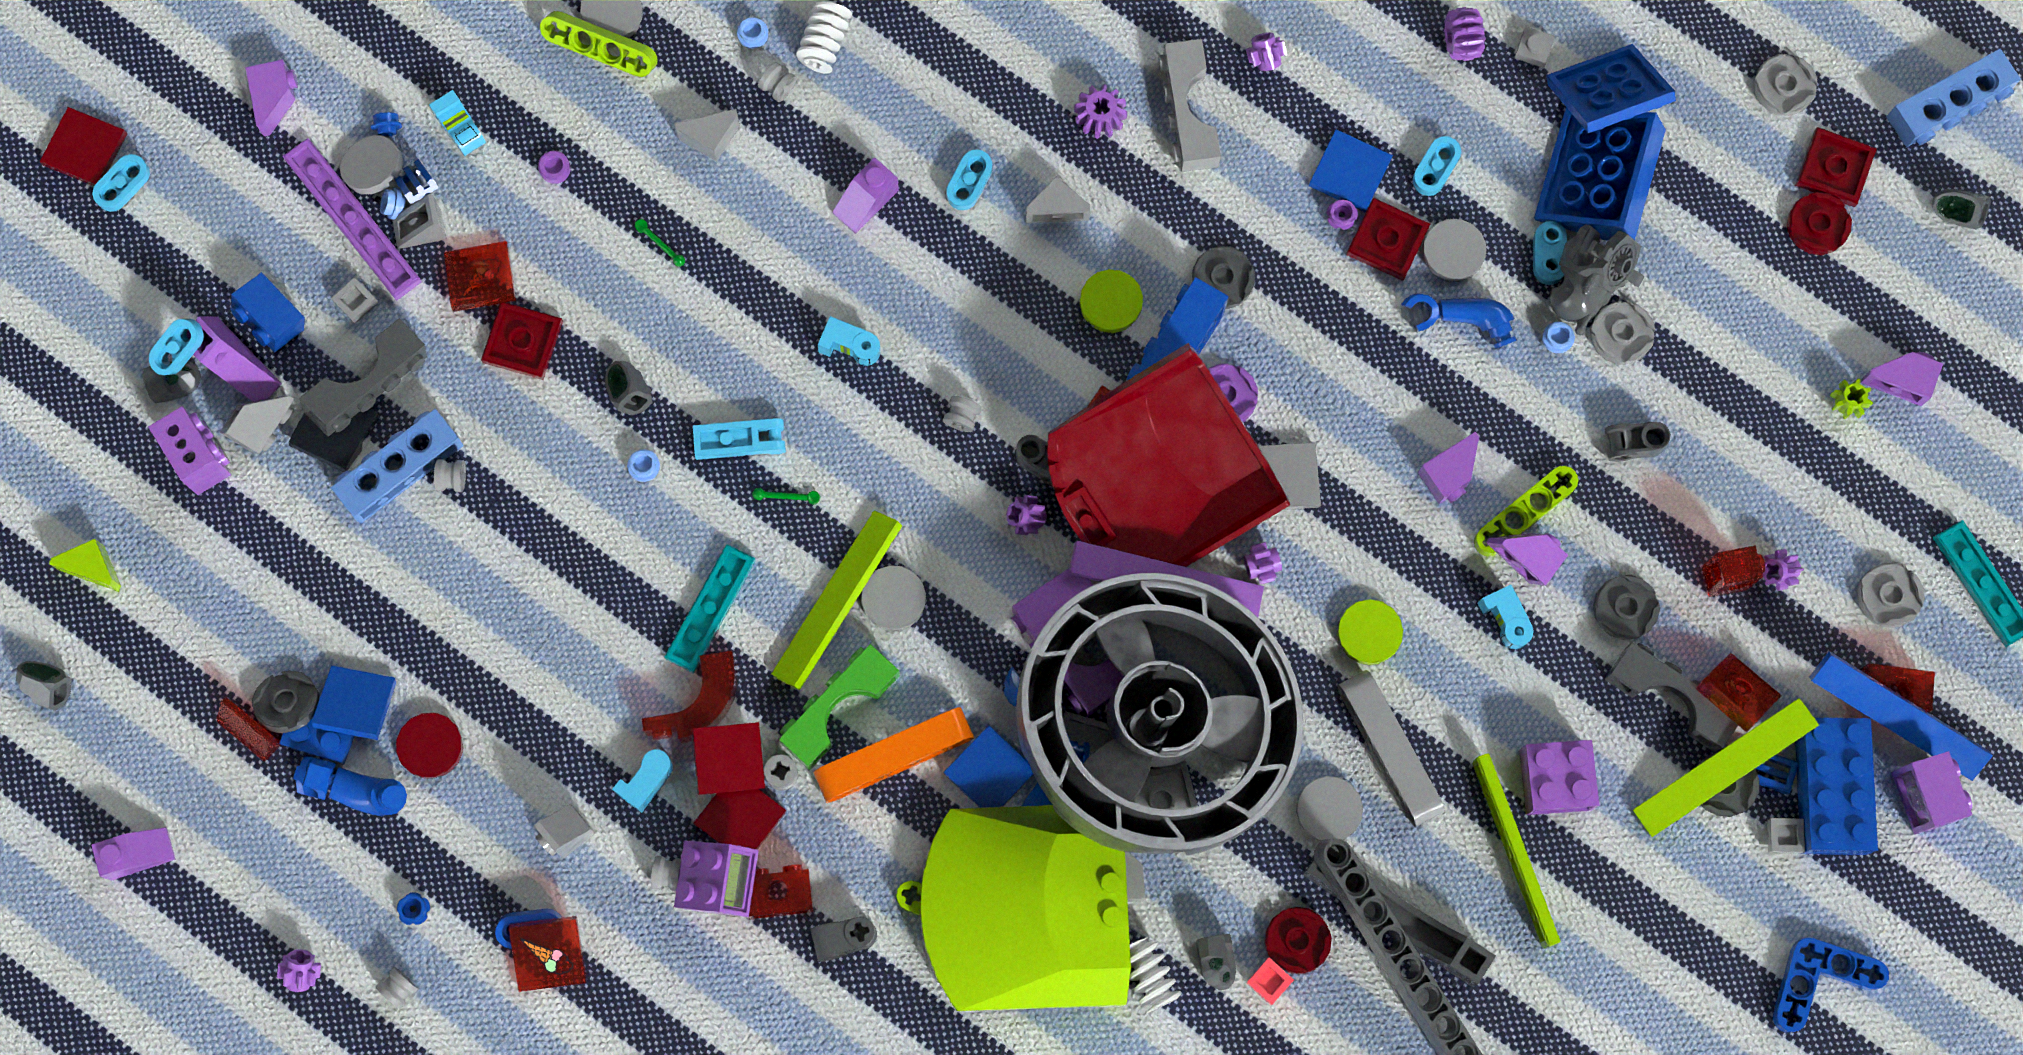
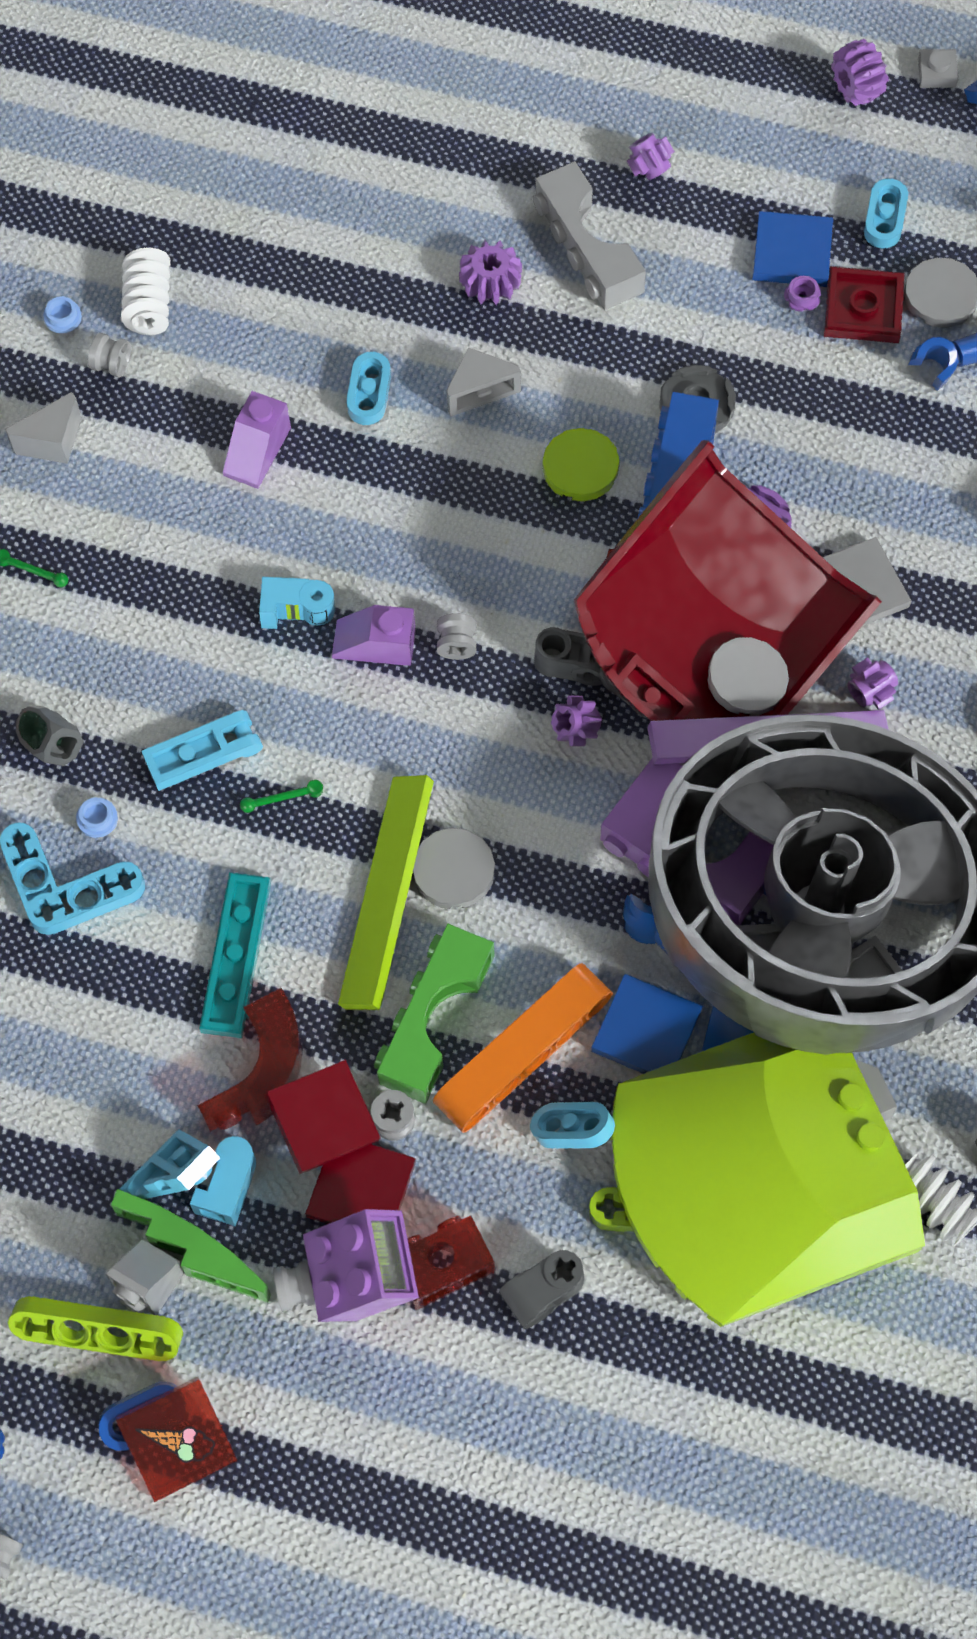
camera: 15 degrees left, 10 degrees down
none -> medium azure beam [0,823,145,935]
none -> lime beam [8,1296,183,1361]
none -> bright green slope [111,1189,271,1303]
none -> medium azure wing [120,1129,219,1199]
none -> medium lavender slope [332,605,416,666]
none -> medium azure plate [530,1102,615,1149]
none -> light grey tile [707,637,789,716]

